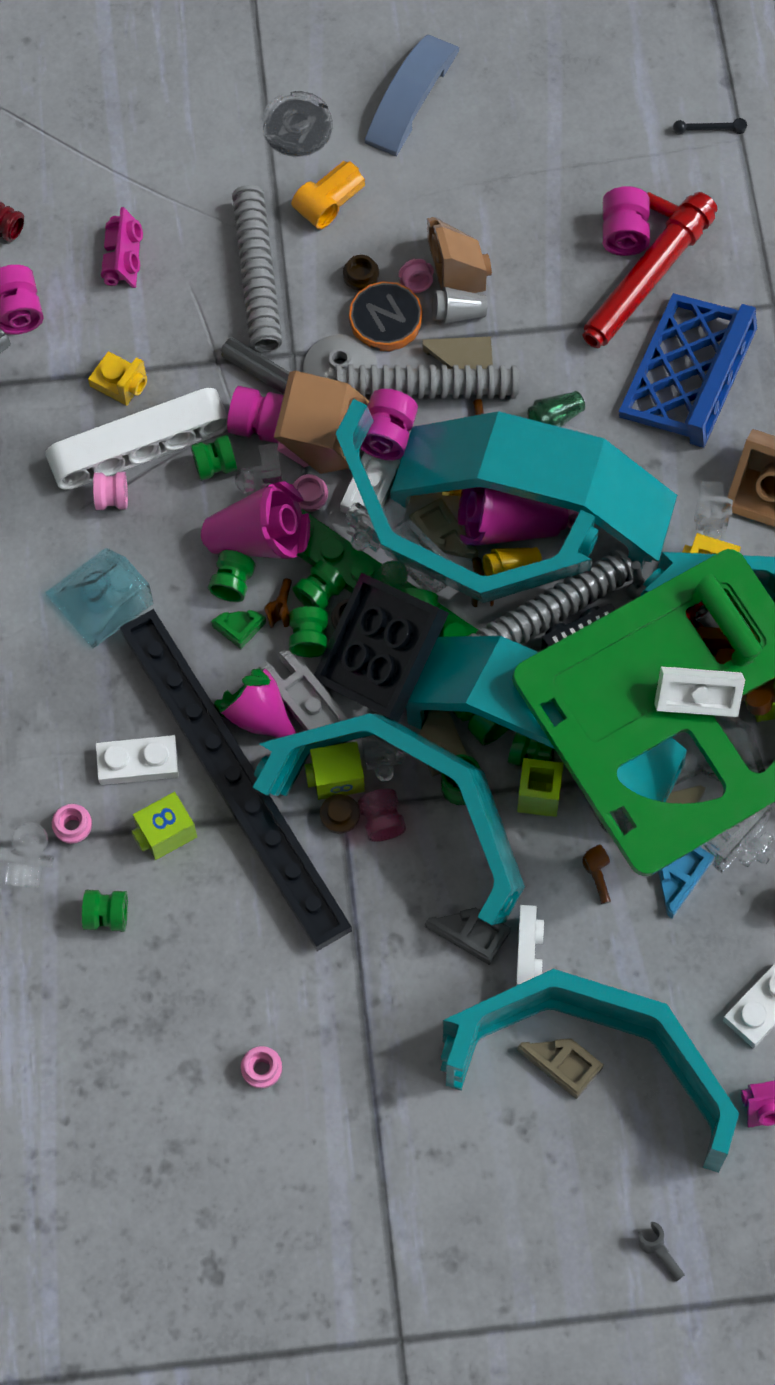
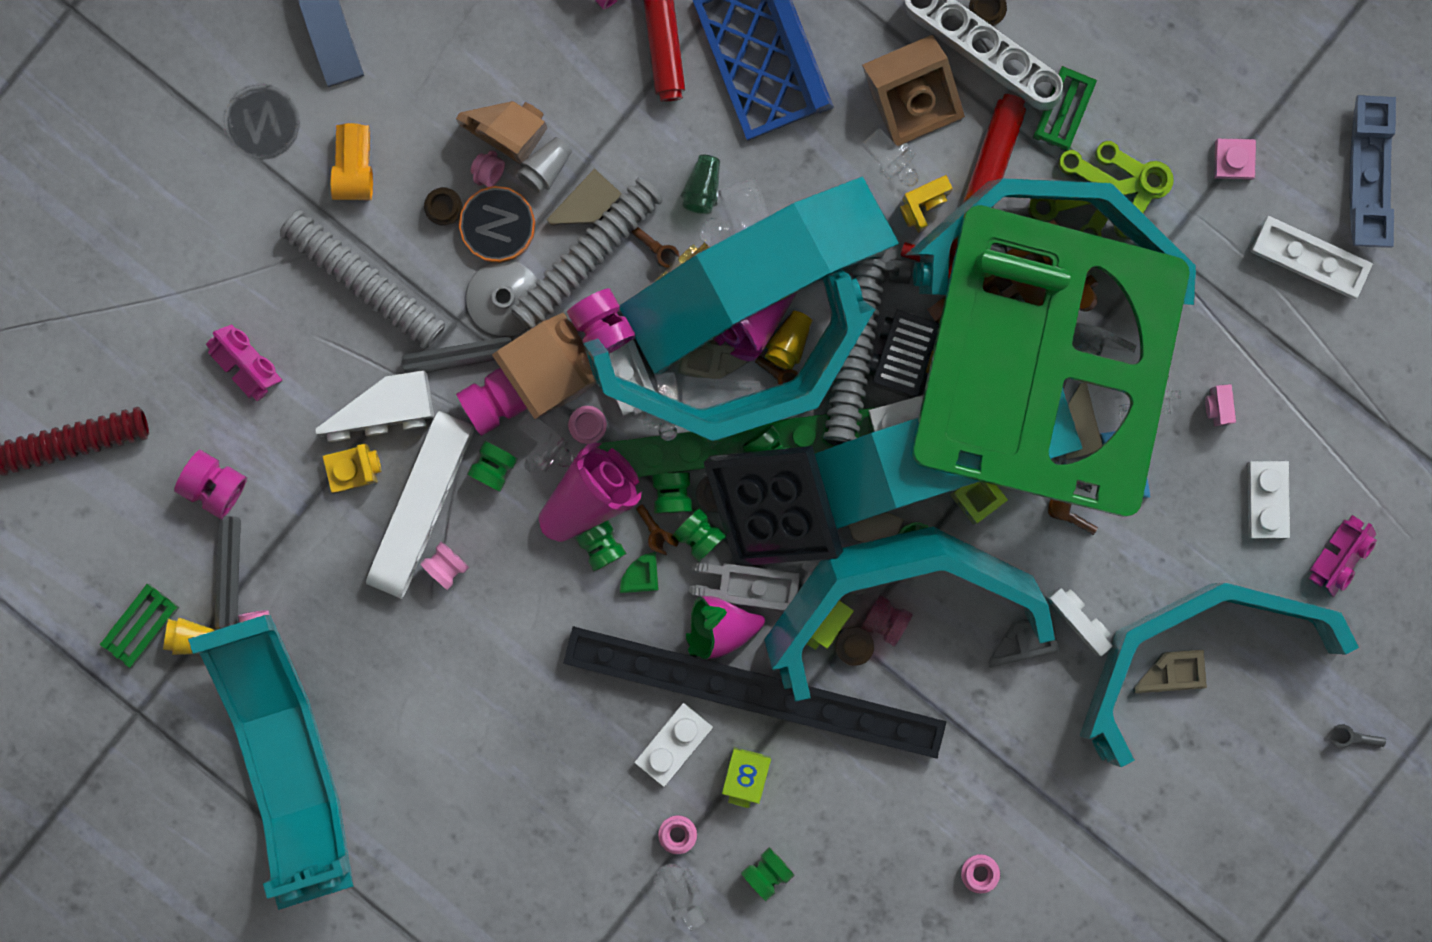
camera: 45 degrees left, 20 degrees up
clear light blue slope [45,548,154,649] -> none
white plate [654,666,745,717] -> none
none -> white slope [315,370,434,442]

